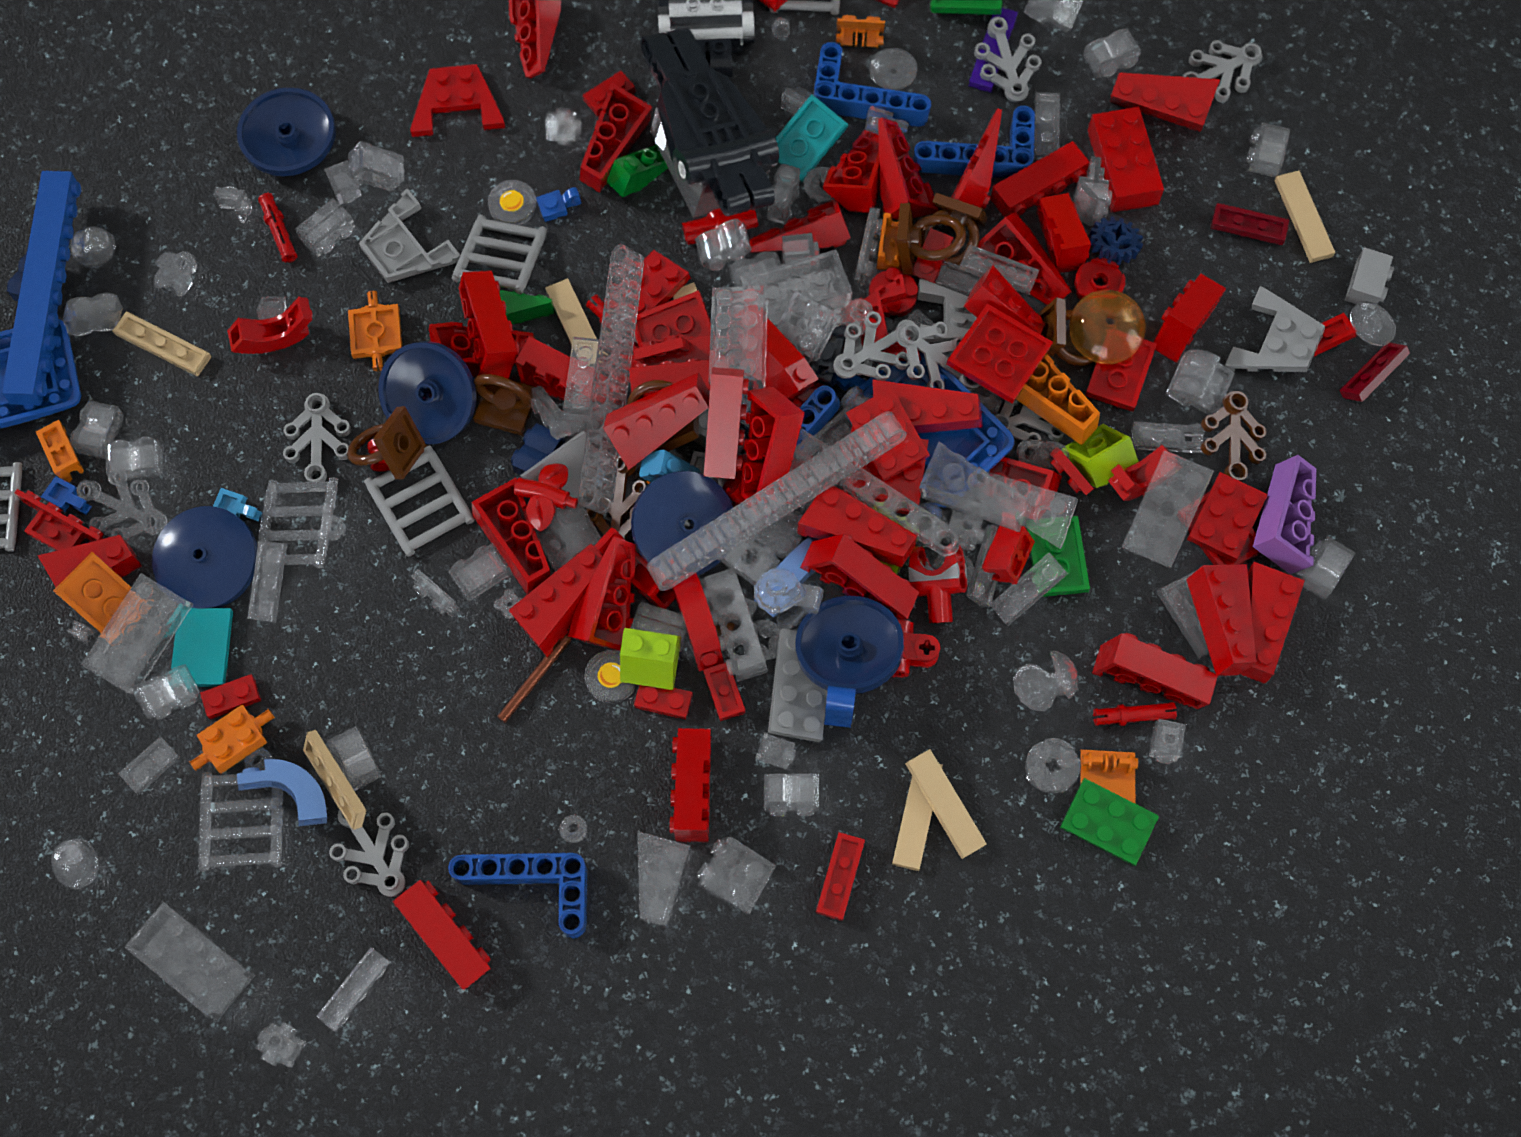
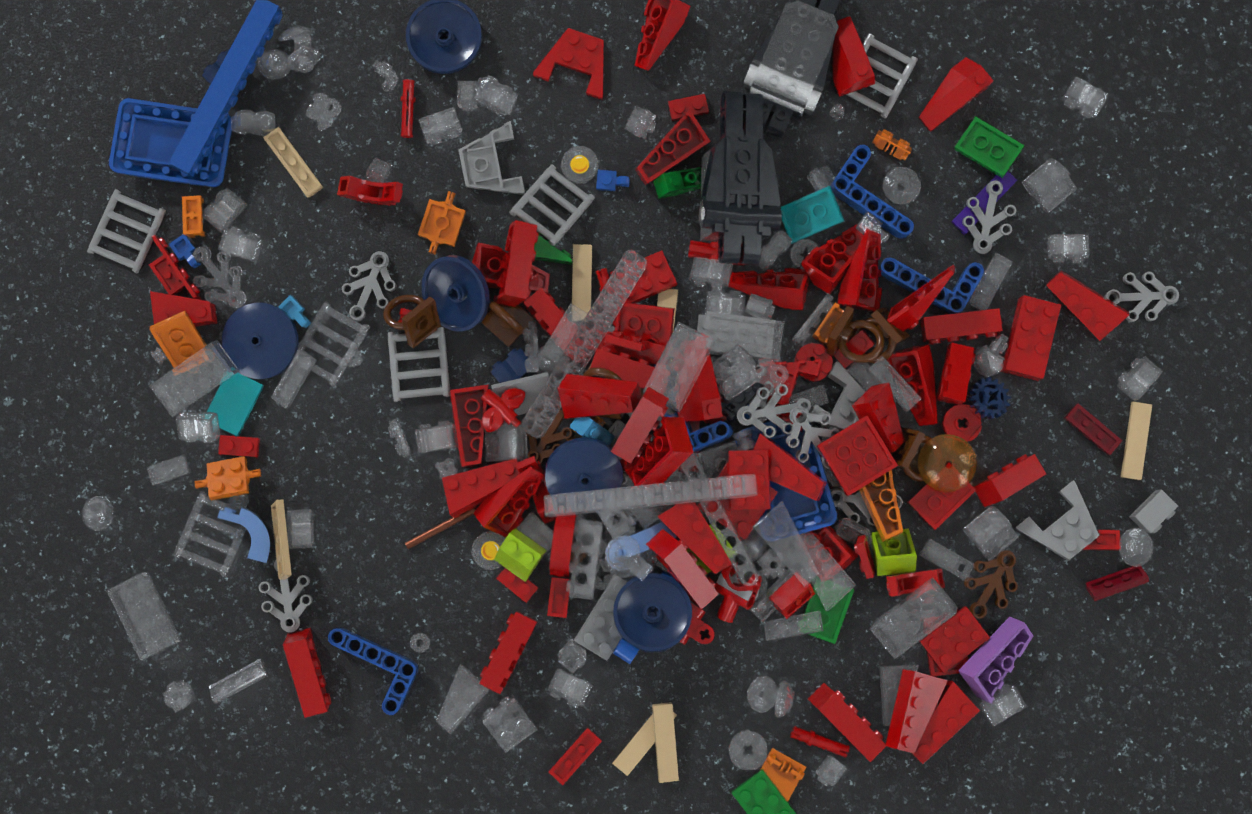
camera: 25 degrees right, 15 degrees up
none -> clear animal [278,25,321,73]

